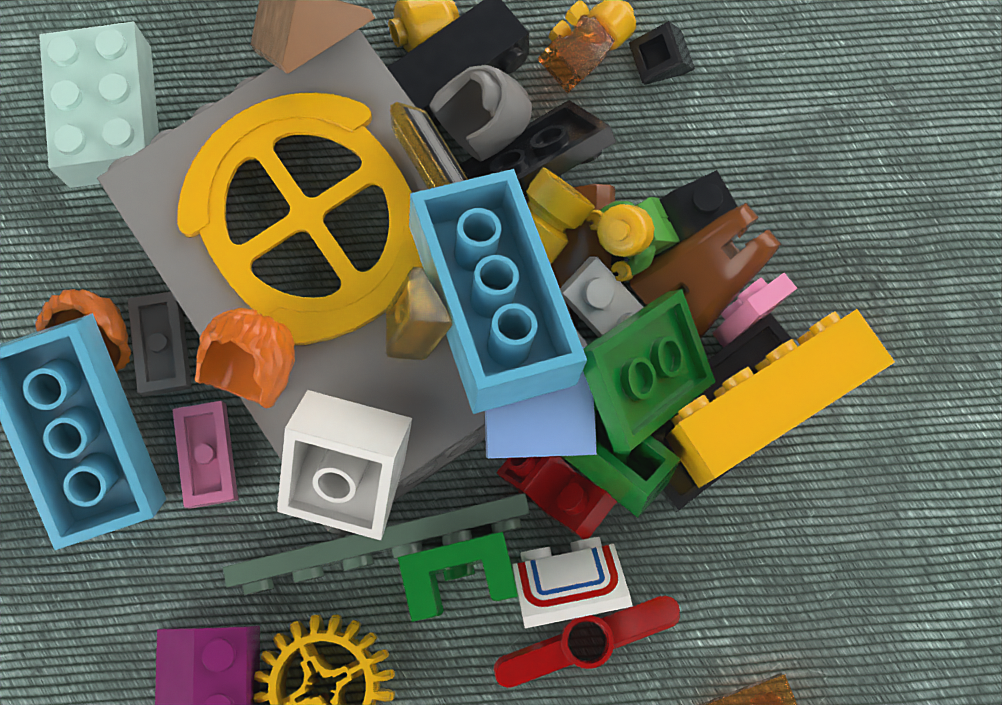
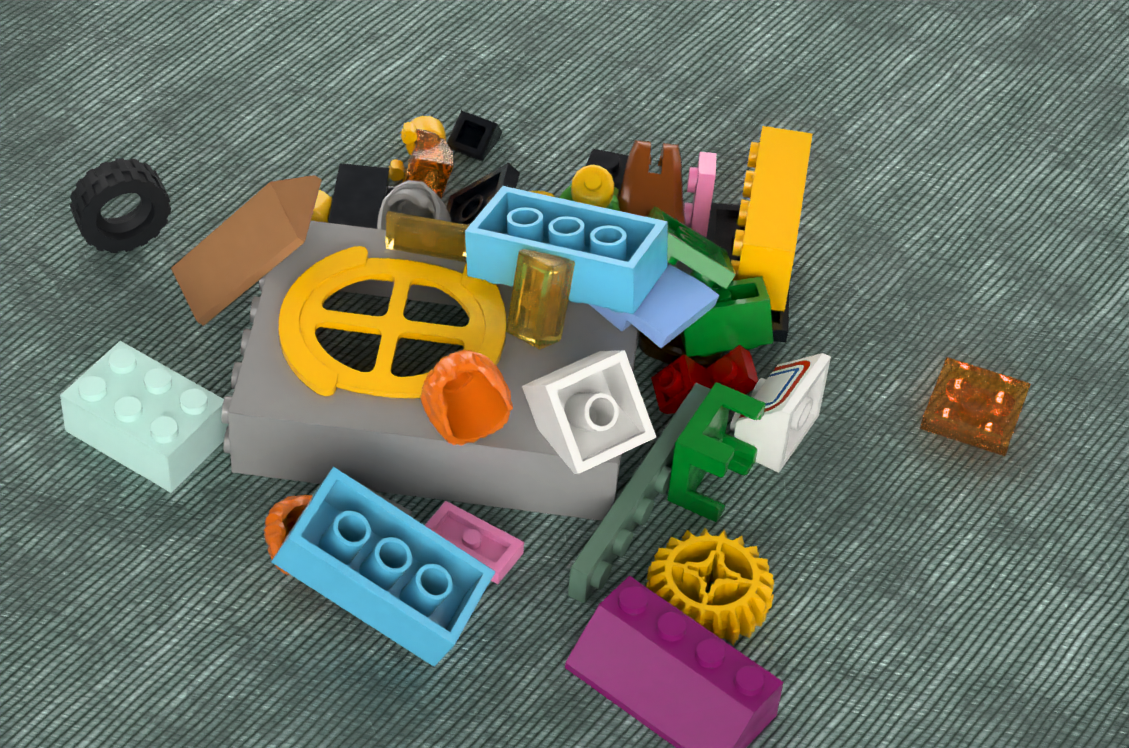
camera: 55 degrees left, 30 degrees down
red piece [493,596,680,688] -> none

